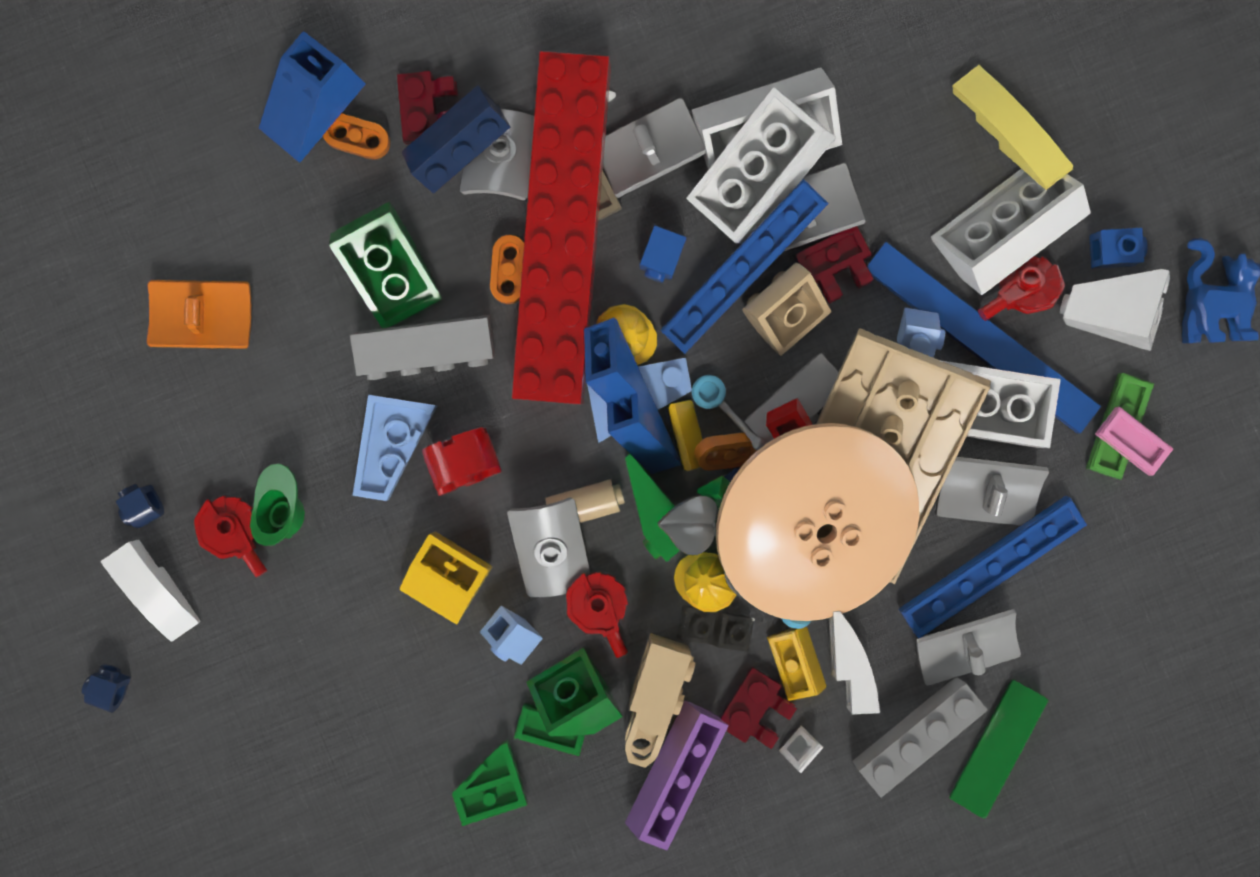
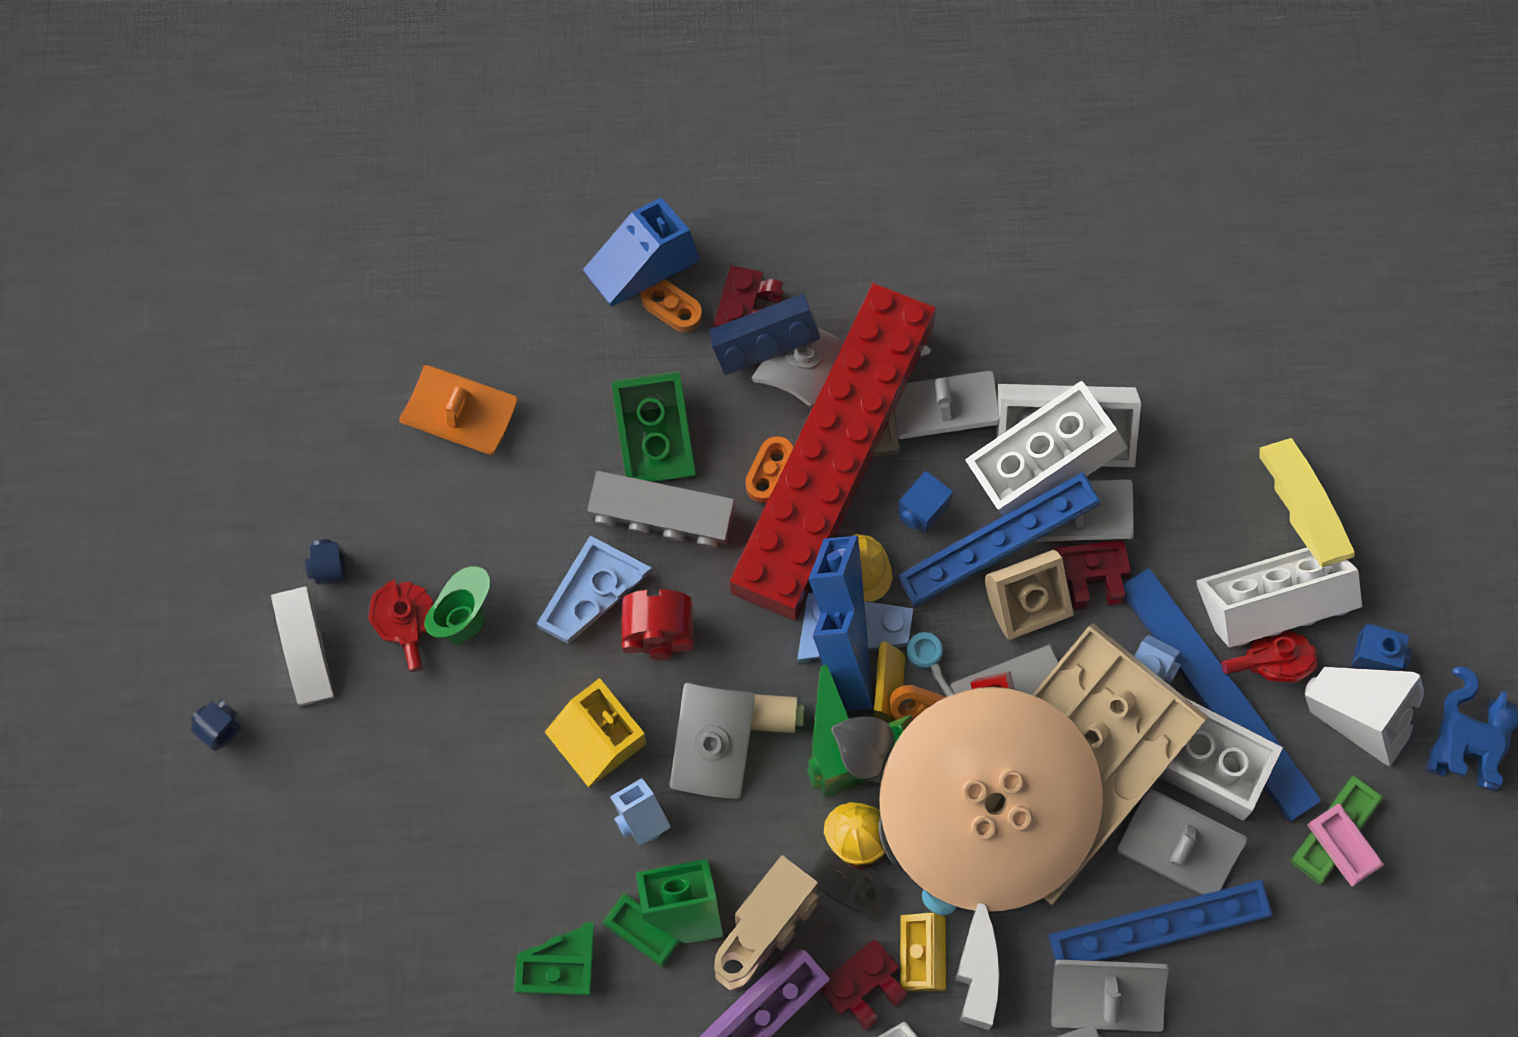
camera: 15 degrees right, 20 degrees down
red piece [566,571,628,658] -> none

